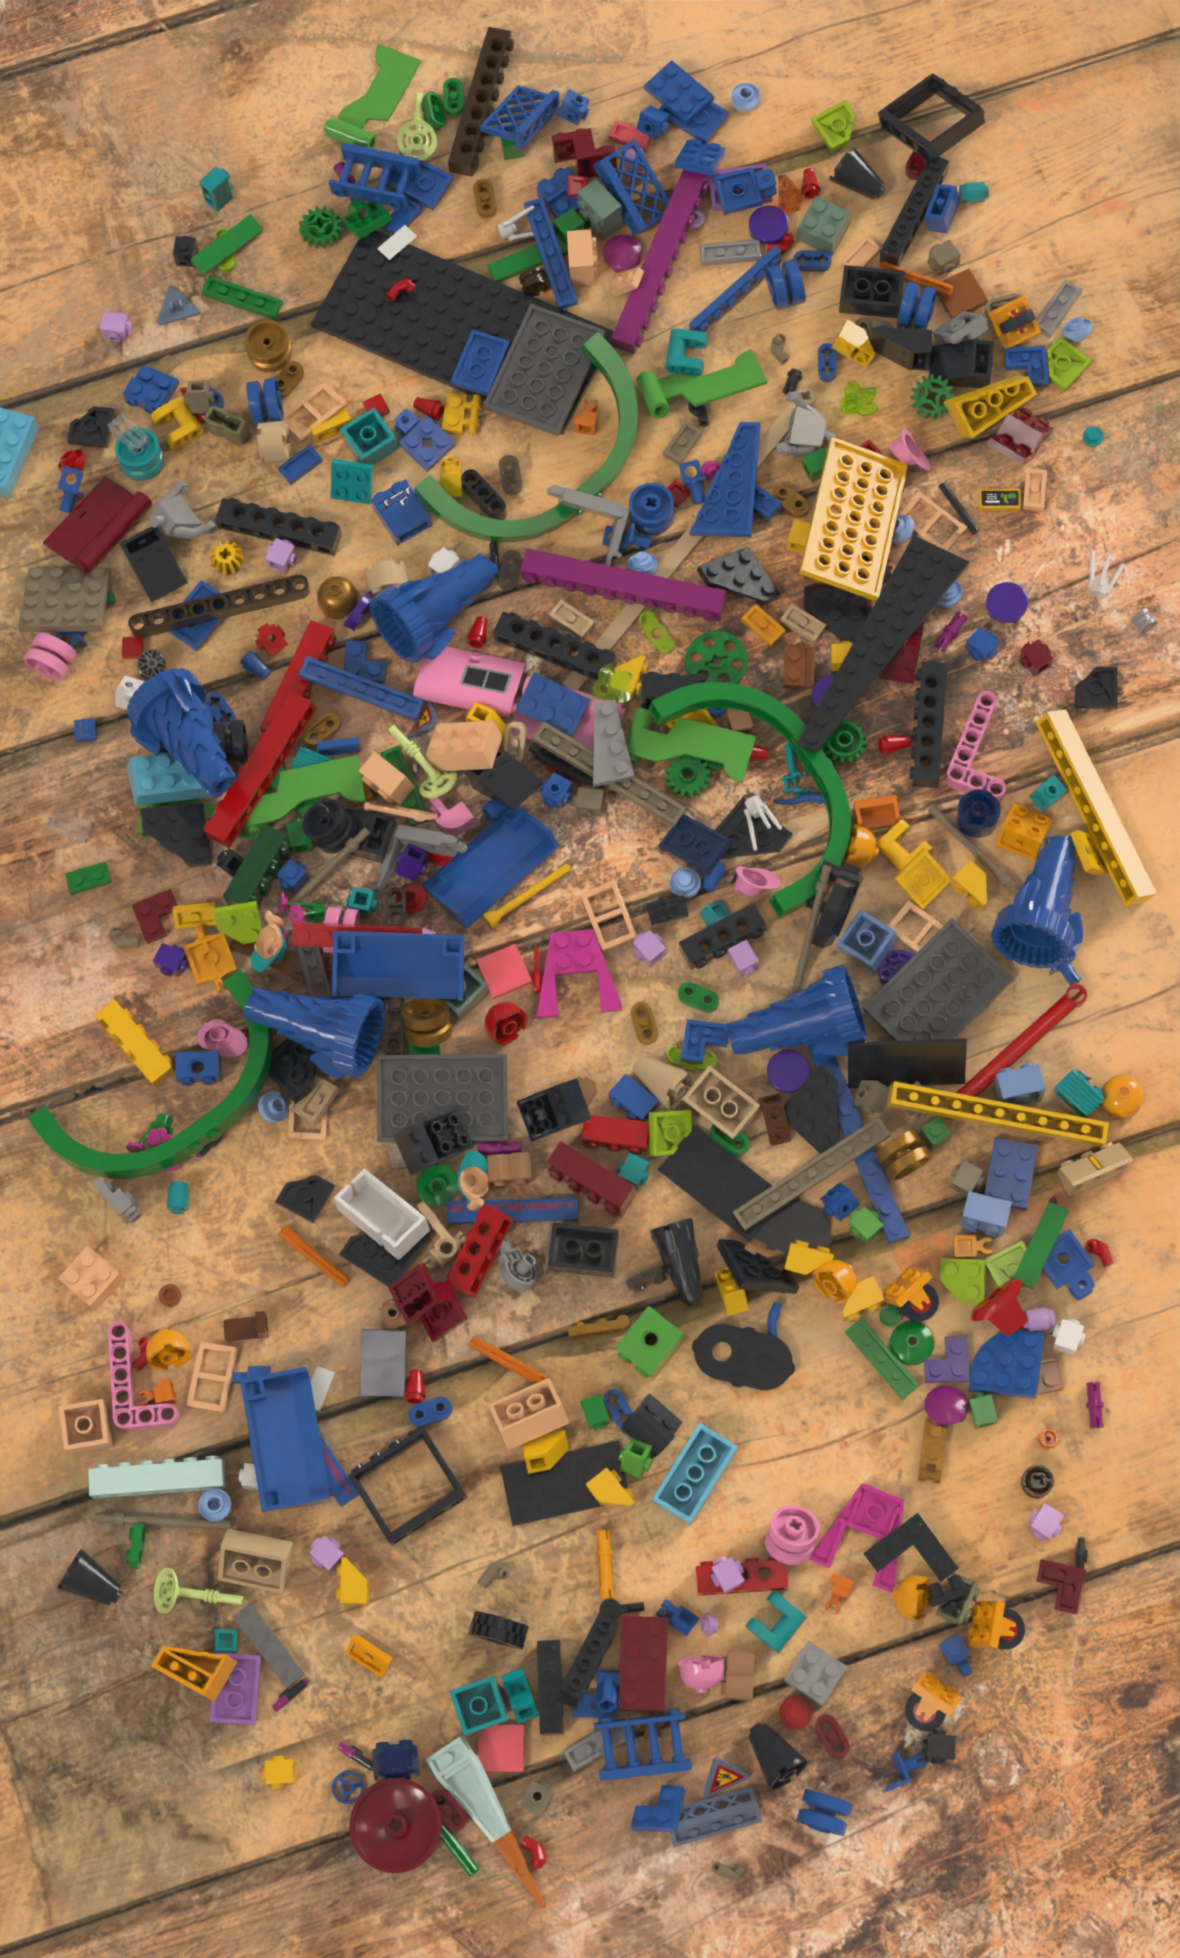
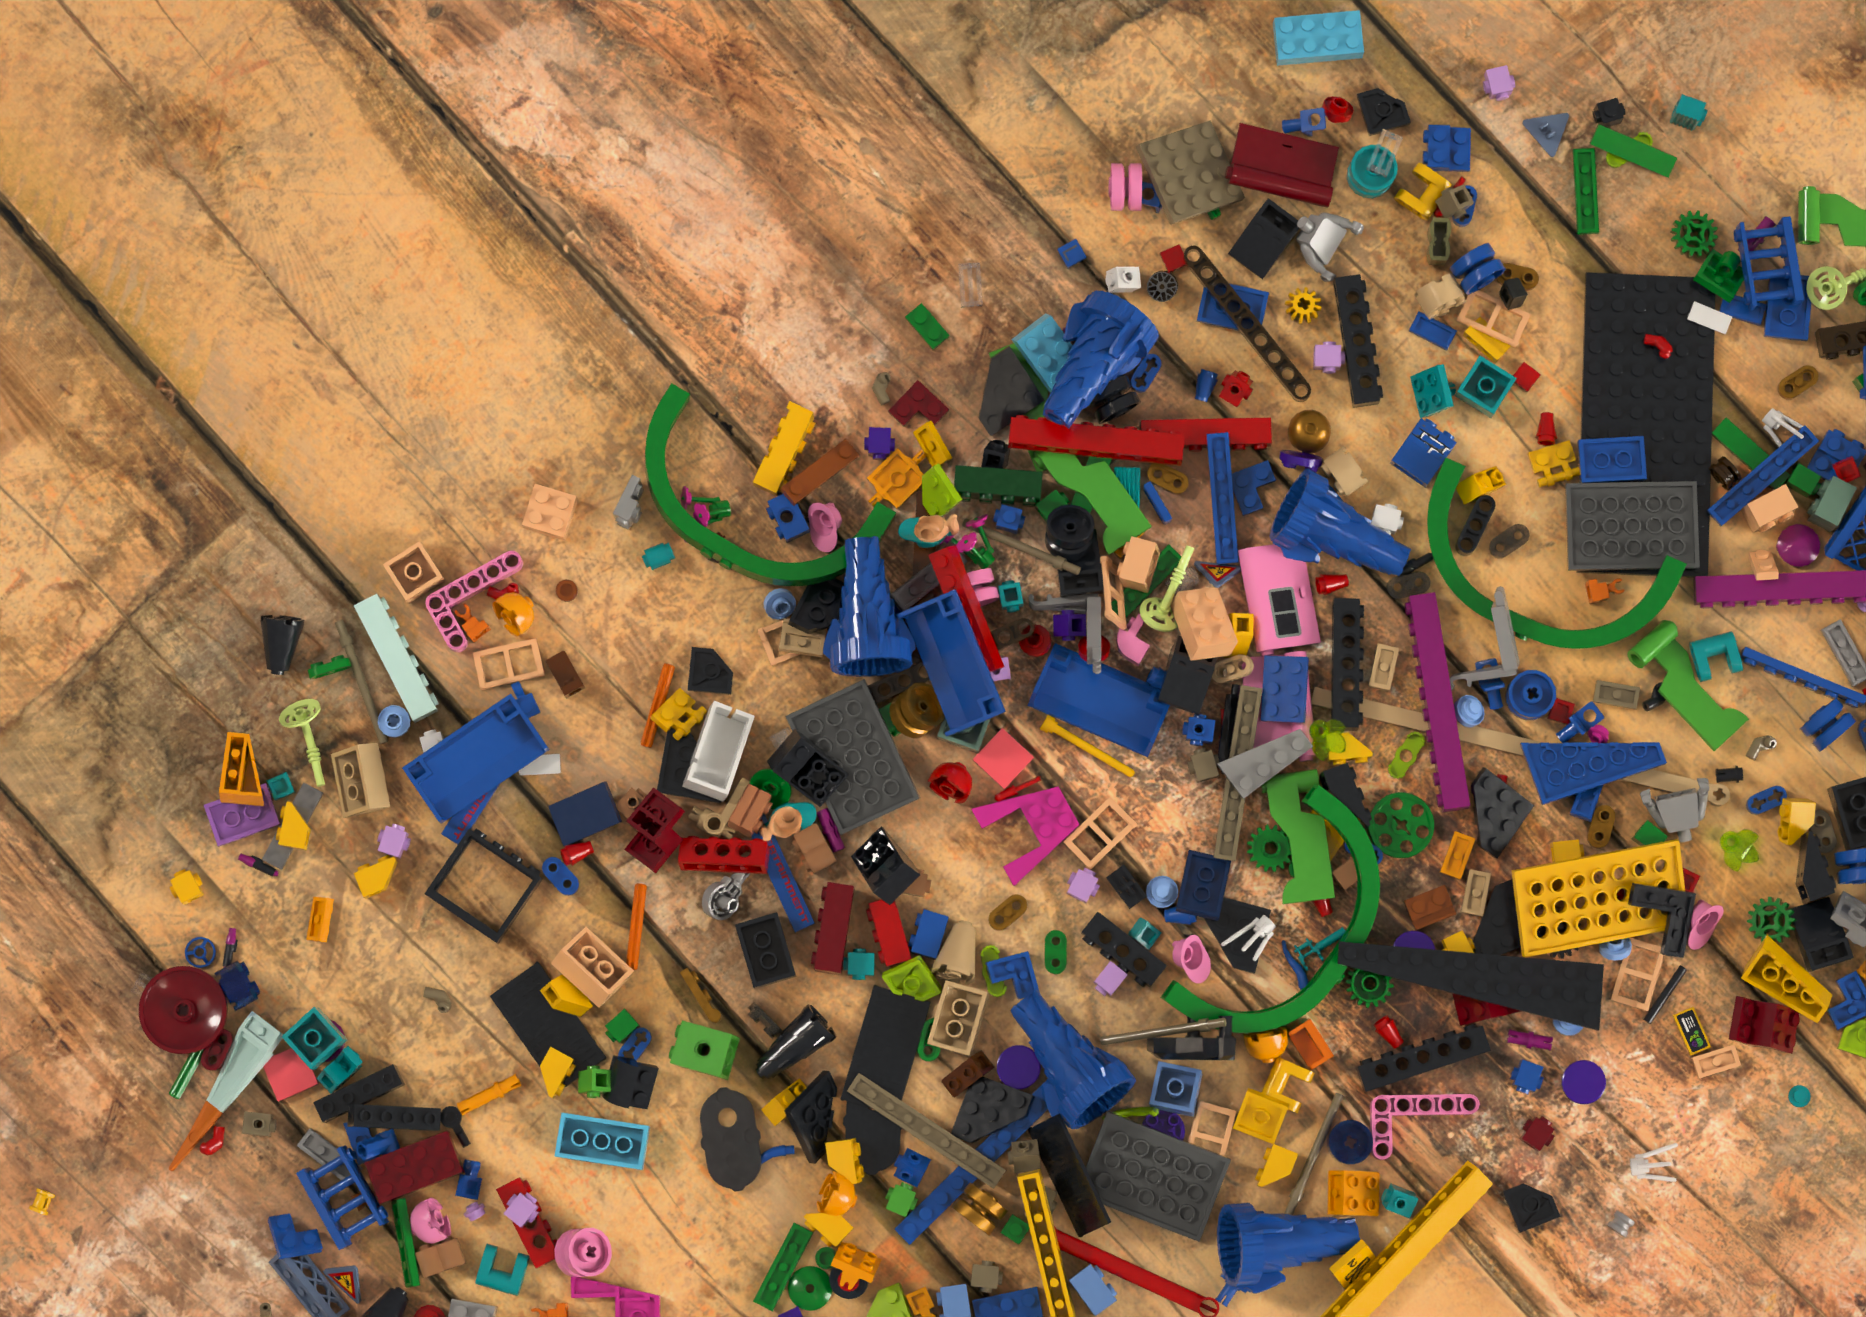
camera: 60 degrees right, 10 degrees up
pearl gold wheel [244,320,292,373] -> none
blue plate [394,409,456,472] -> none
black wheel [468,1611,529,1650] -> none
none -> yellow slope [276,801,311,851]
none -> green tile [391,1198,420,1288]
none -> yellow plate [650,688,707,740]
none -> nougat brick [728,784,773,838]
none -> dark orange plate [780,439,859,506]
none -> lime animal [1102,1107,1159,1120]
none -> pearl dark grey slope [1499,278,1528,310]
none -> black plate [1628,883,1696,958]

